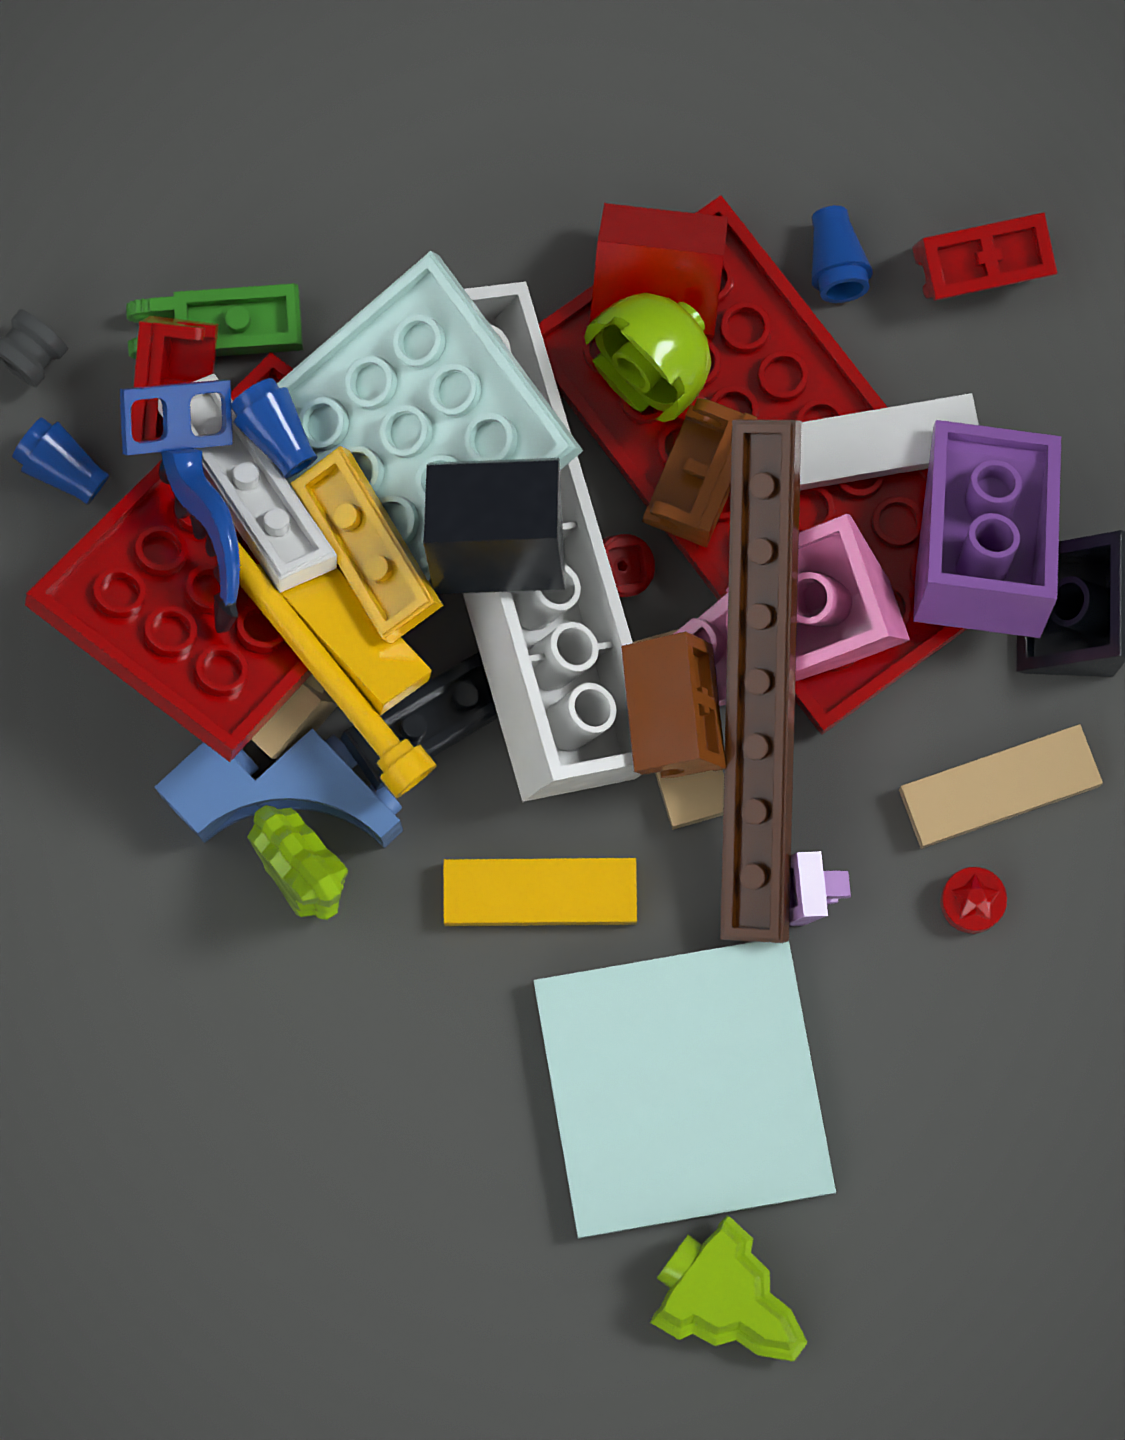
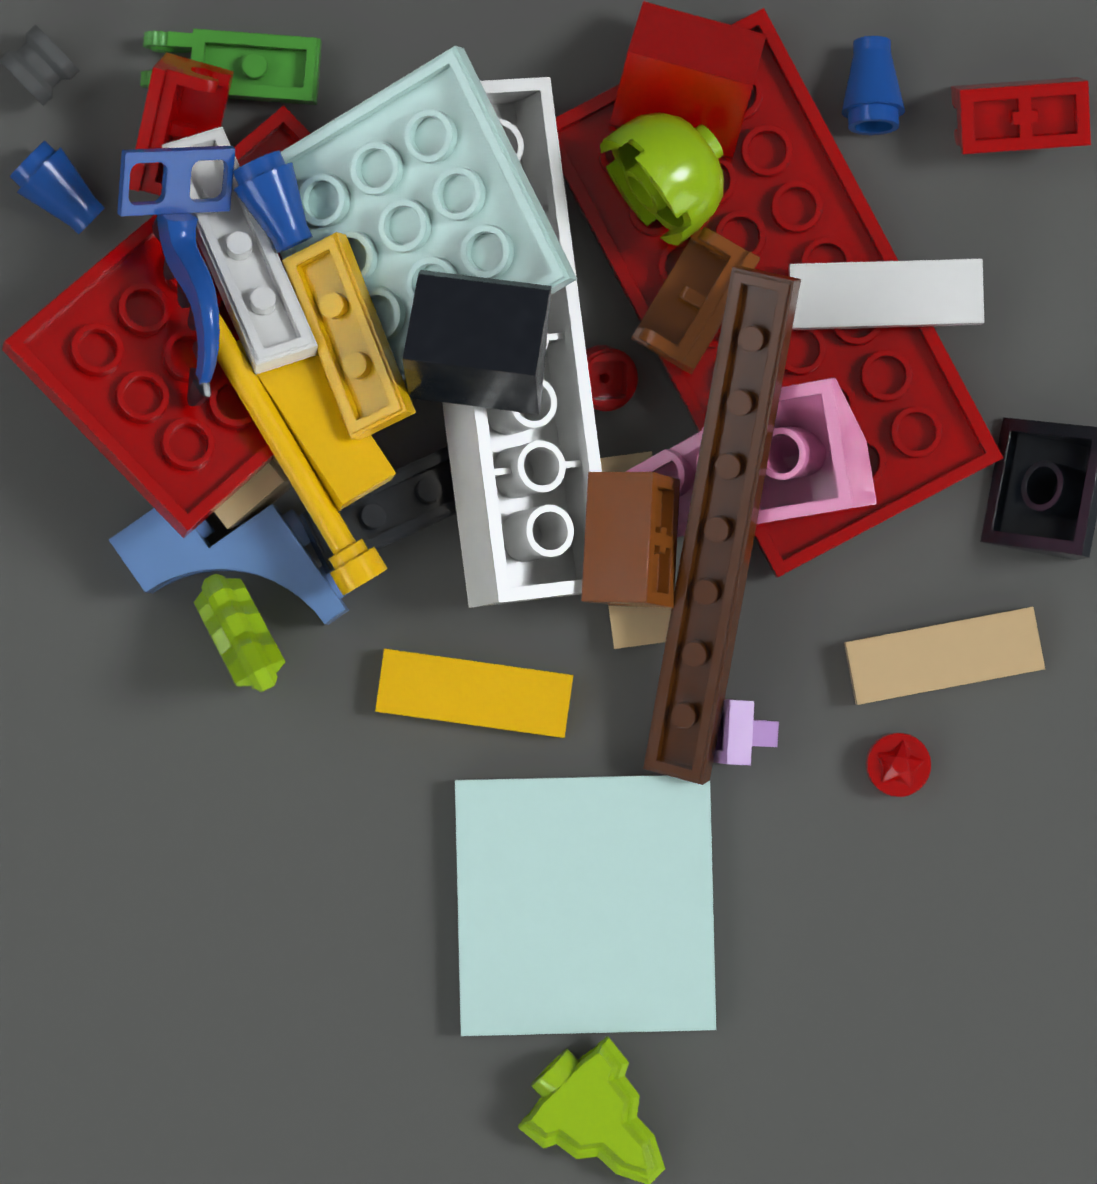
camera: 10 degrees right, 10 degrees up
medium lavender slope [913,420,1061,638] -> none

